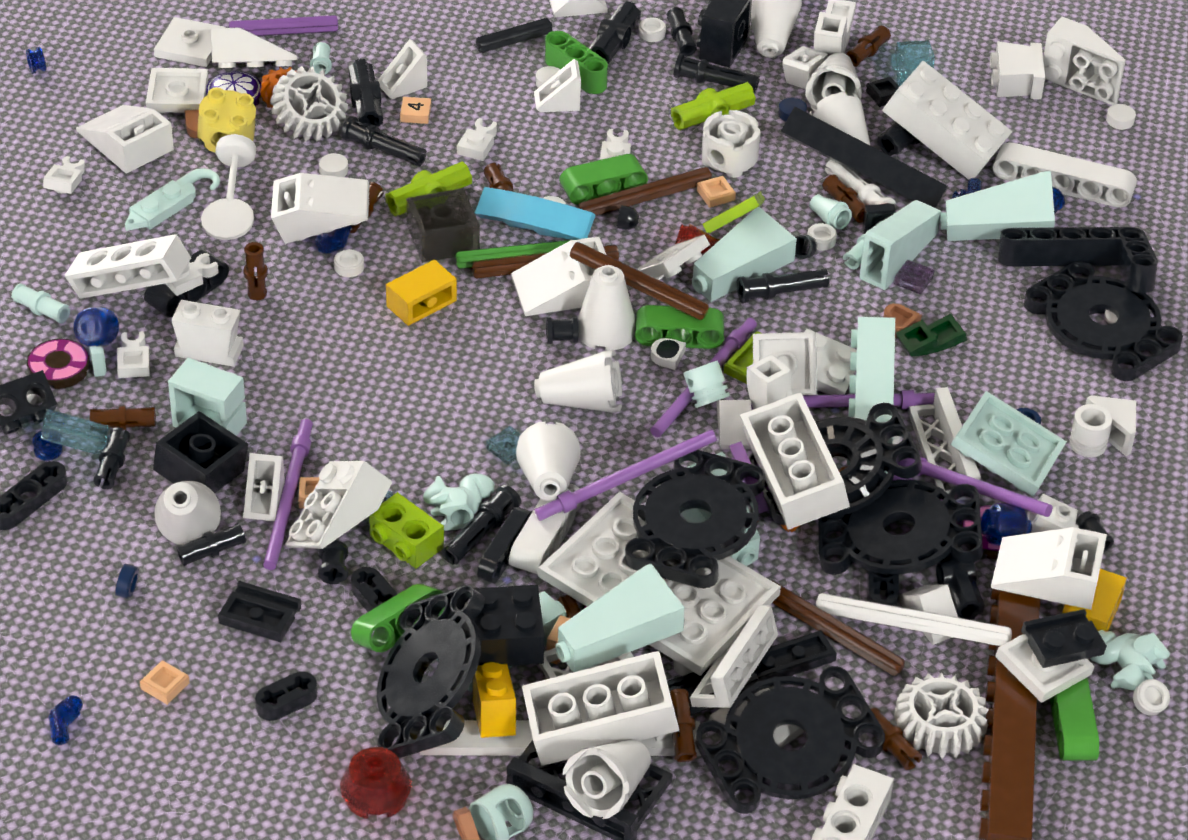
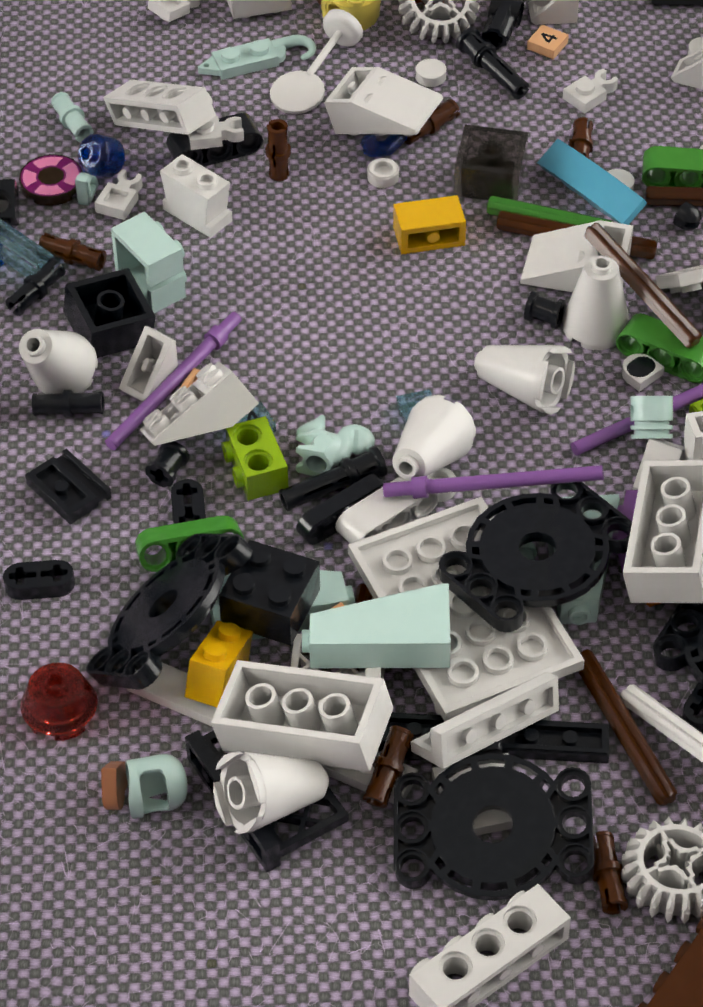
camera: 30 degrees right, 5 degrees up
lime piece [385,161,472,217] -> none

